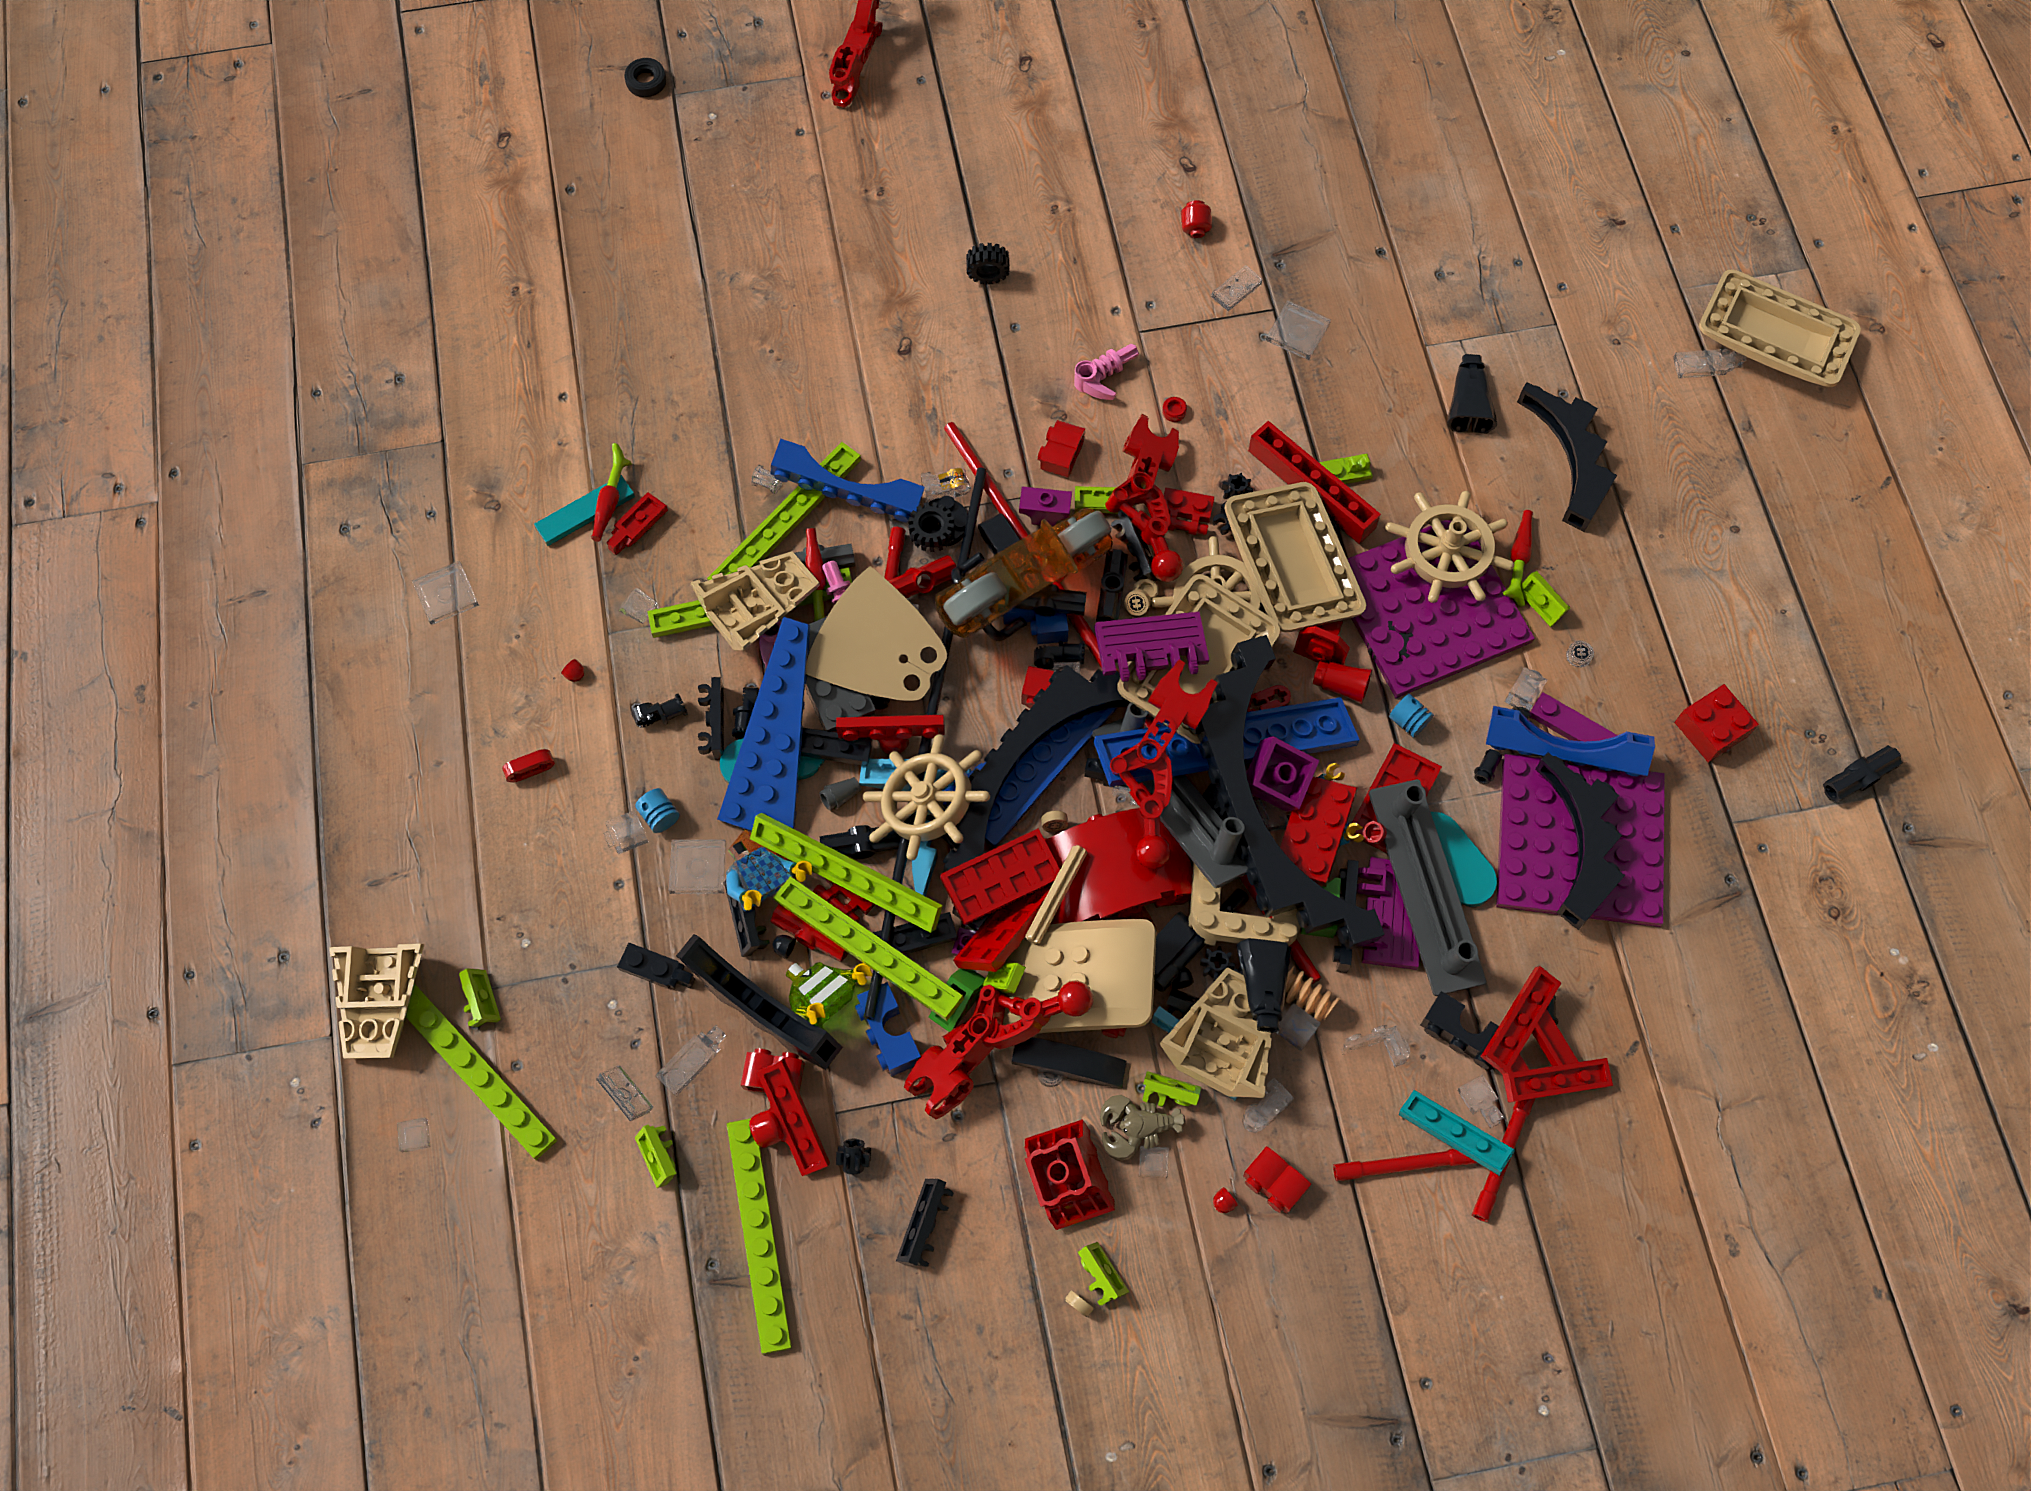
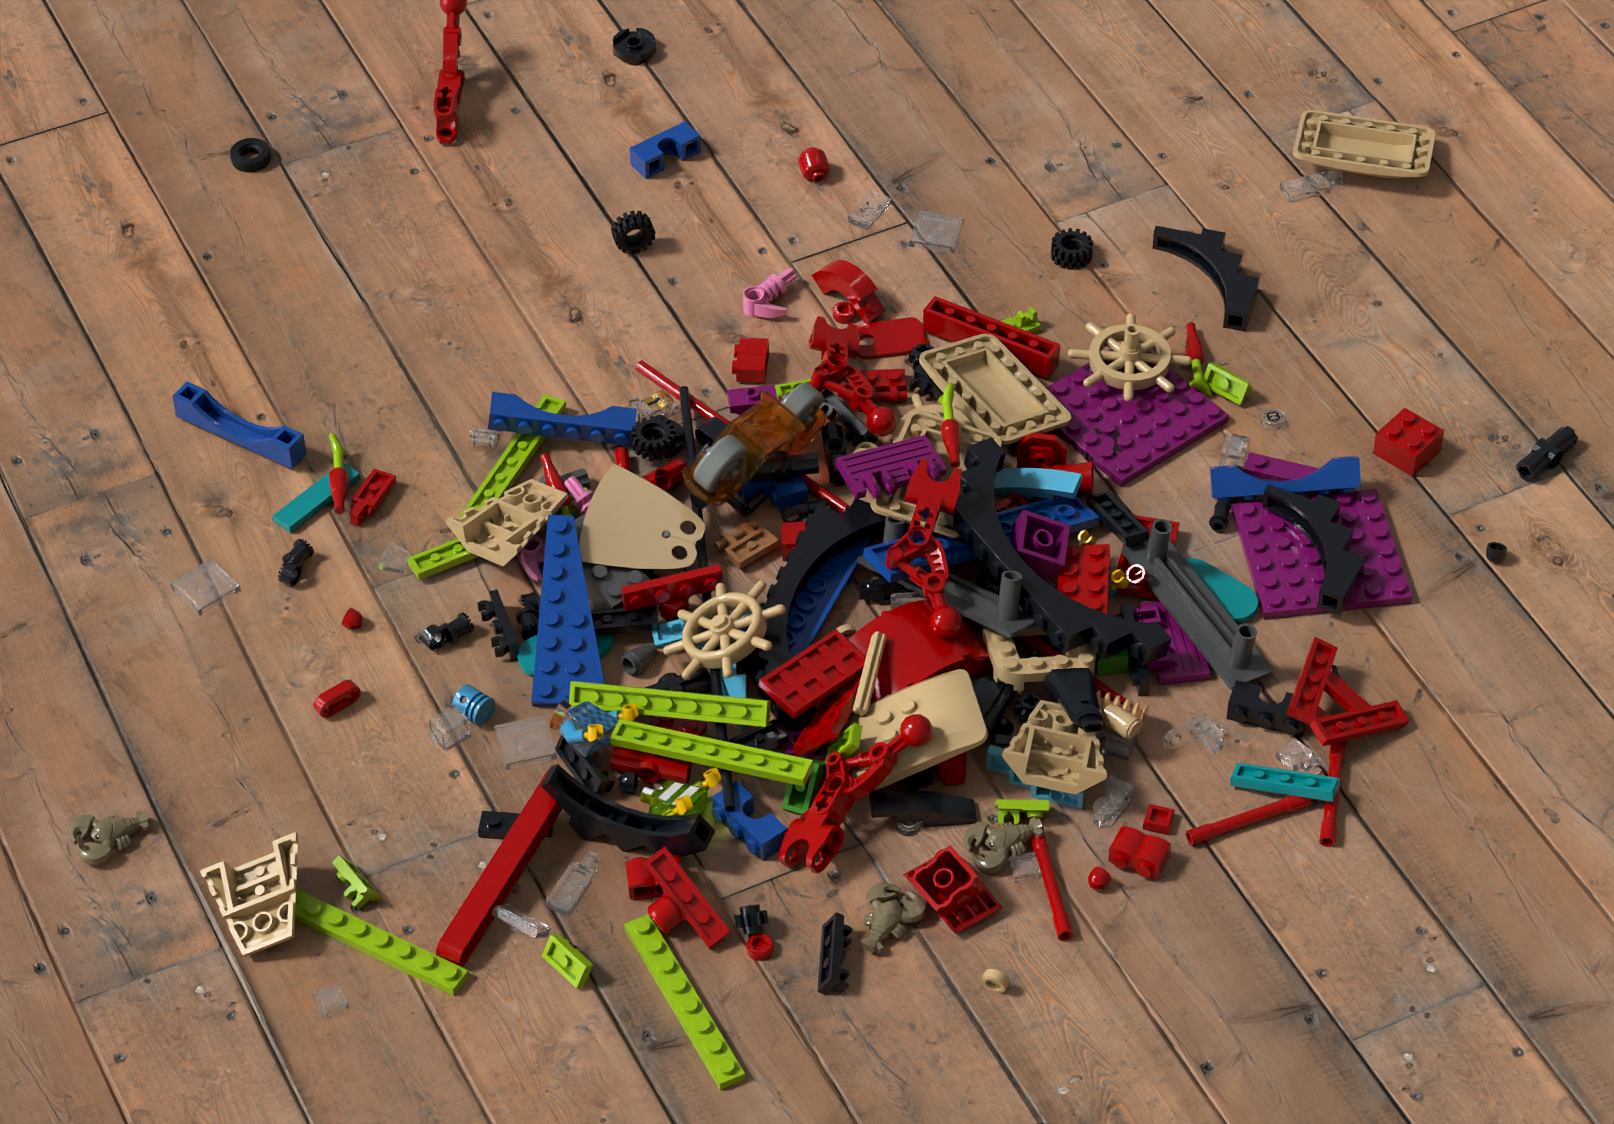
camera: 15 degrees left, 20 degrees down
lime plate [1078,1242,1129,1305] -> none
dark azure piece [1389,694,1434,738] -> none
black piece [1447,354,1497,434] -> none
none -> dark tan animal [69,811,150,865]
none -> blue arch [172,381,307,469]
none -> black connector [278,539,314,586]
none -> red beam [436,770,575,966]
none -> black plate [613,28,656,66]
none -> blue arch [630,121,701,179]
none -> medium nougat plate [714,520,779,570]
none -> red tile [747,933,774,961]
none -> red arch [811,260,886,323]
none -> red piece [856,317,927,360]
none -> dark tan animal [861,883,926,953]
none -> red piece [938,383,961,468]
none -> medium azure slope [994,468,1083,501]
none -> red piece [1030,830,1074,941]
none -> black tyre [1051,228,1093,270]
none -> black plate [1086,491,1149,546]
none -> tan piece [1102,704,1143,740]
none -> red tile [1142,804,1175,835]
none -> black hinge [1486,542,1507,563]

